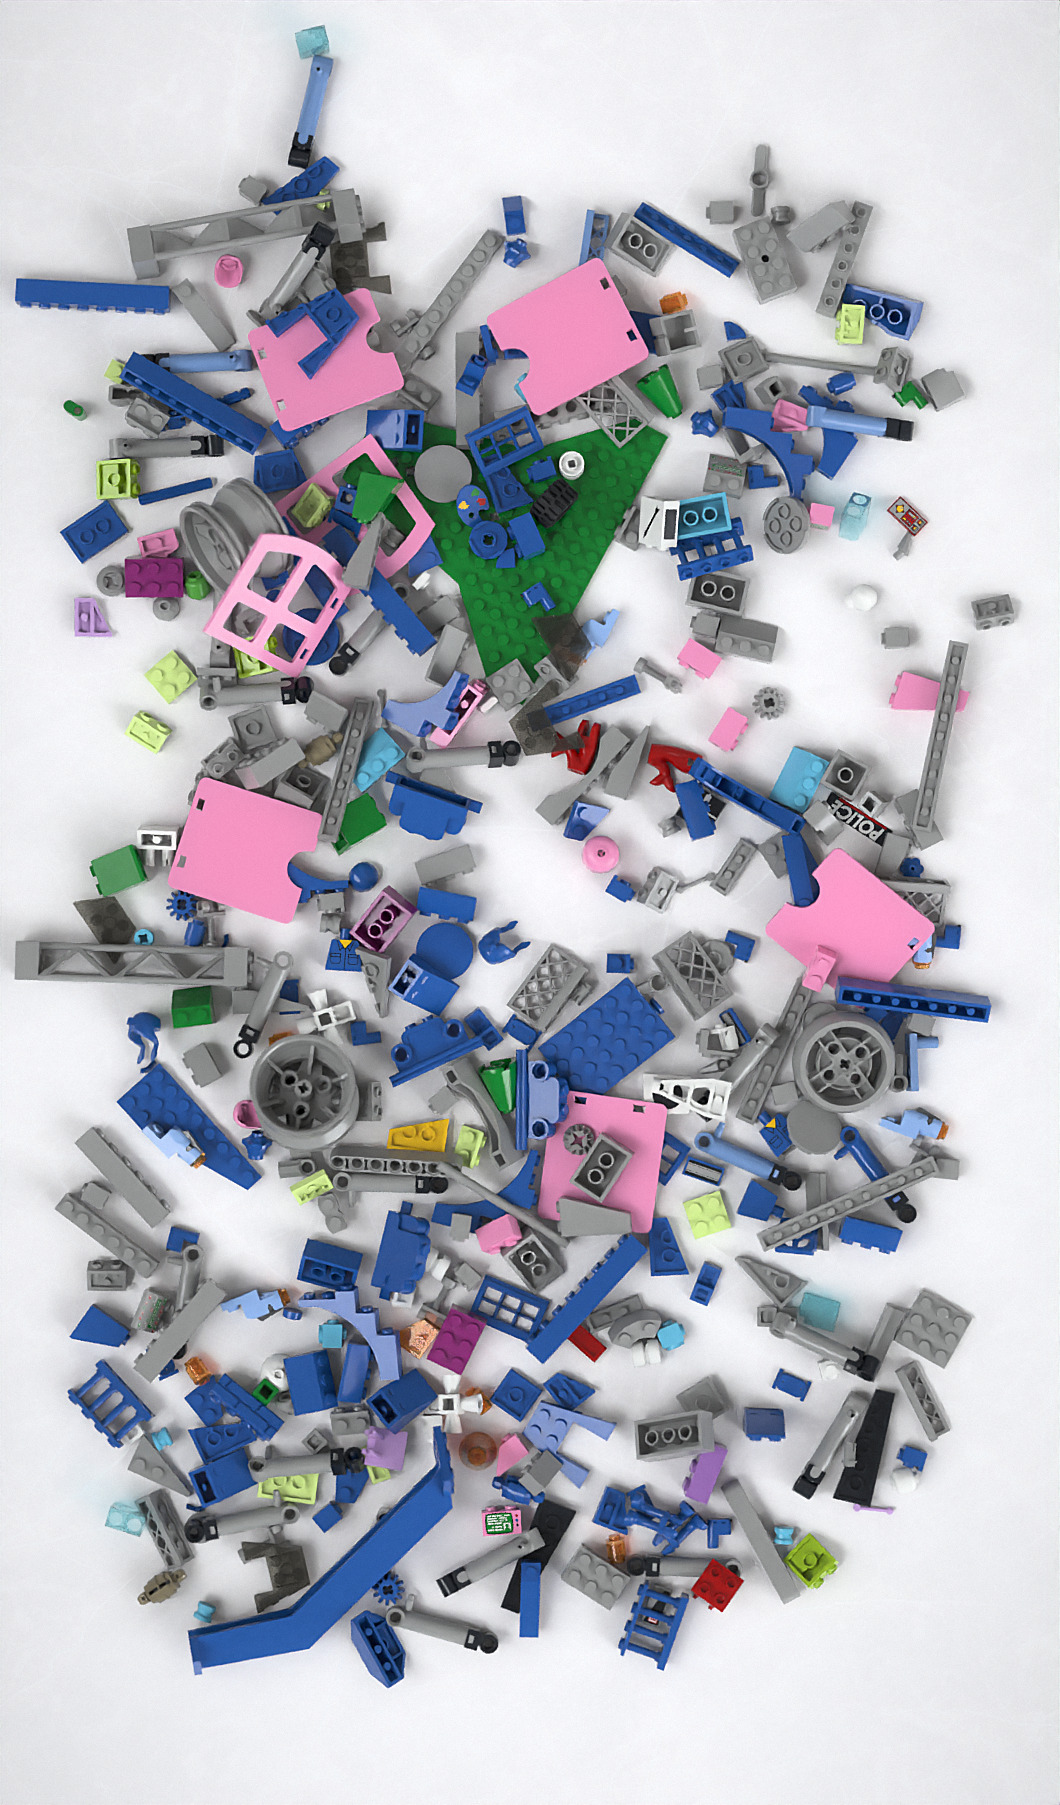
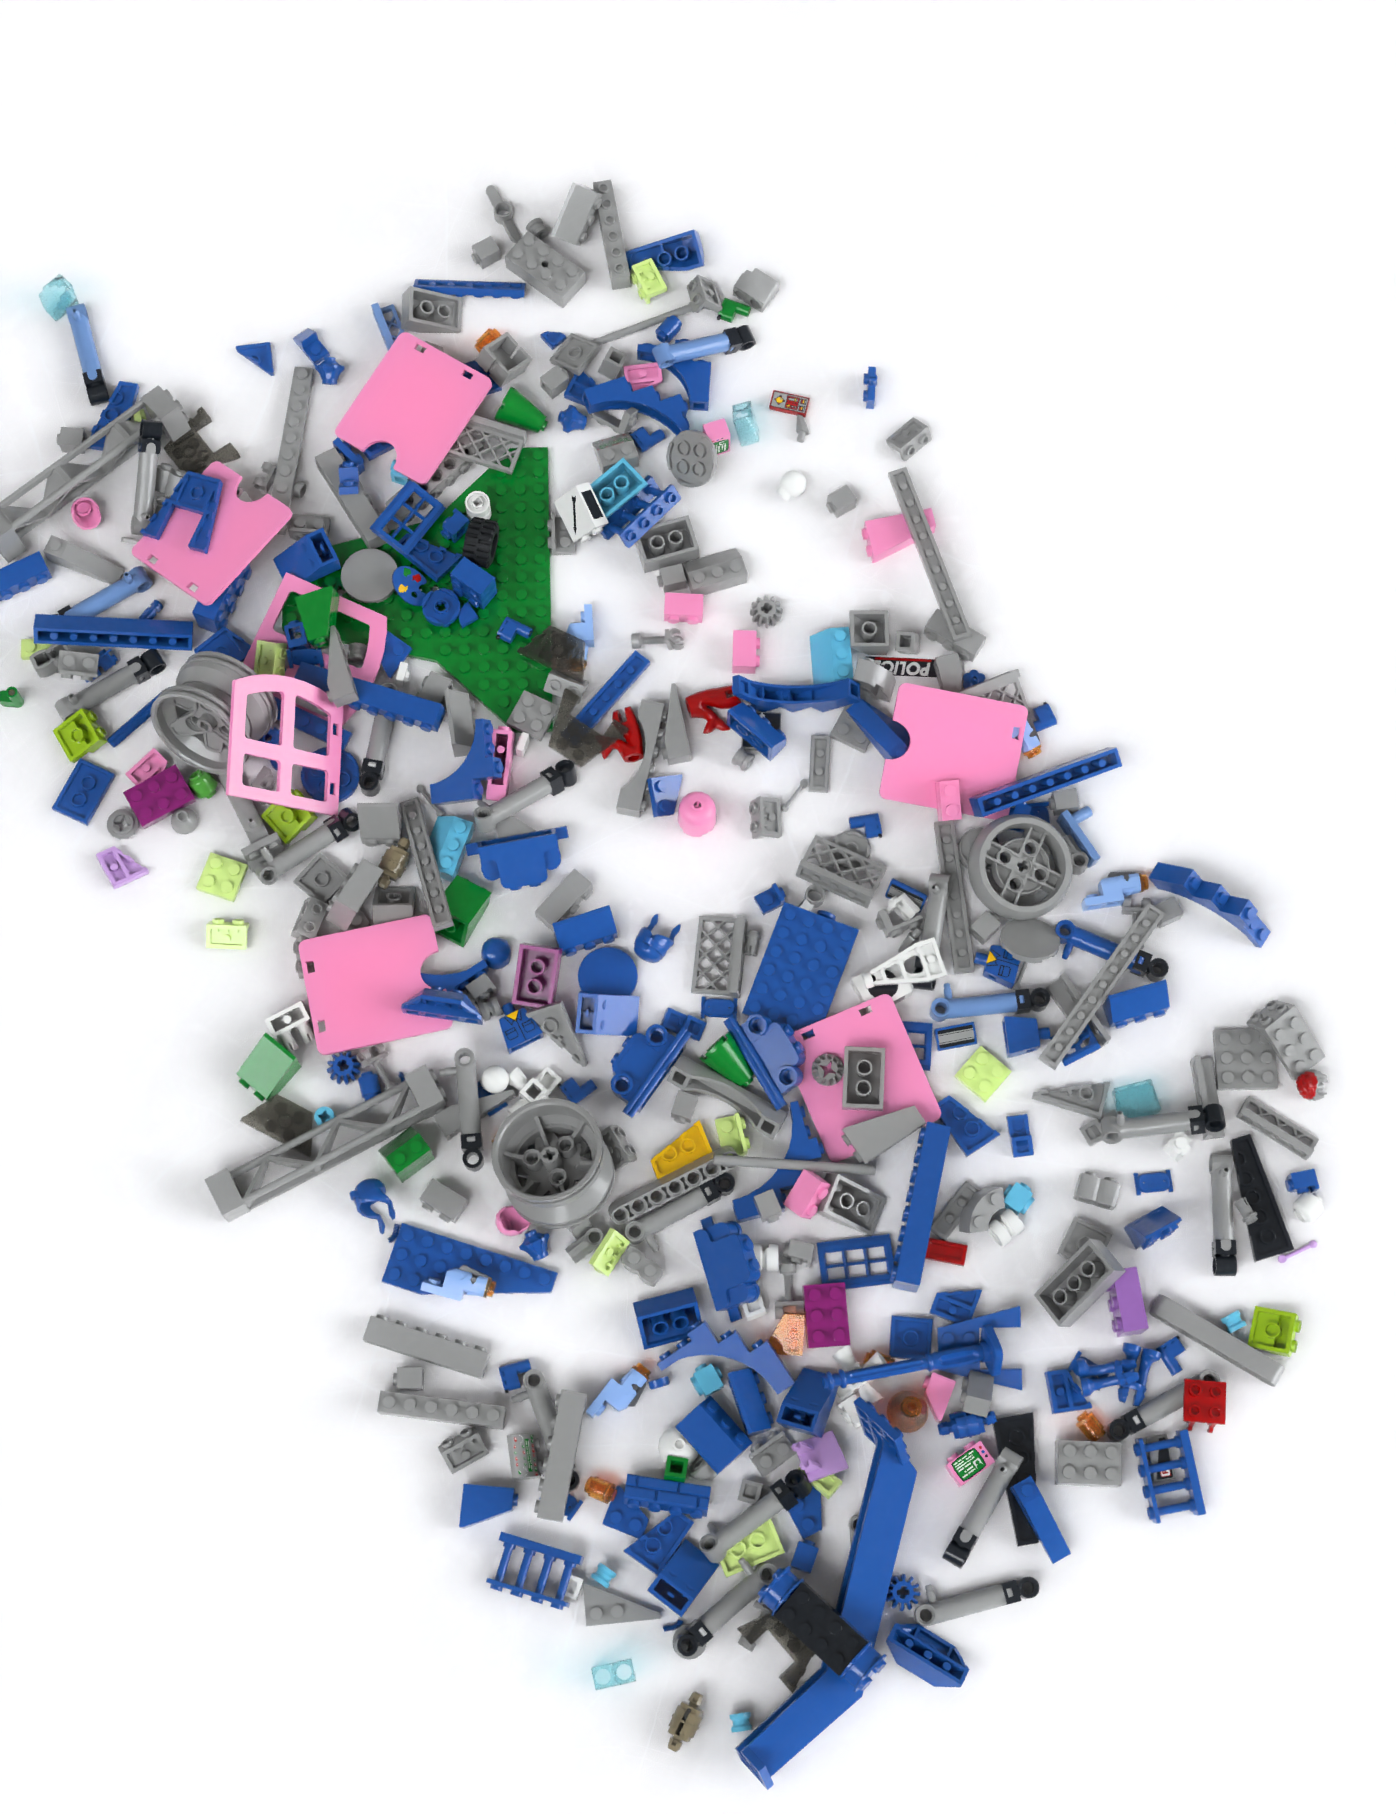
camera: 30 degrees left, 15 degrees down
light grey fence [134,1488,195,1571] -> none
blue brick [605,875,636,903] -> none
none -> blue tile [236,342,274,376]
none -> blue wedge [401,986,483,1025]
none -> white piece [480,1065,509,1094]
none -> black brick [758,1566,887,1692]
none -> blue piece [821,1324,1003,1391]
none -> blue plate [863,366,877,409]
none -> light grey brick [1073,1171,1121,1210]
none -> blue arch [1148,862,1271,948]
none -> light grey bracket [1246,1000,1326,1080]
none -> red piece [1296,1069,1328,1101]

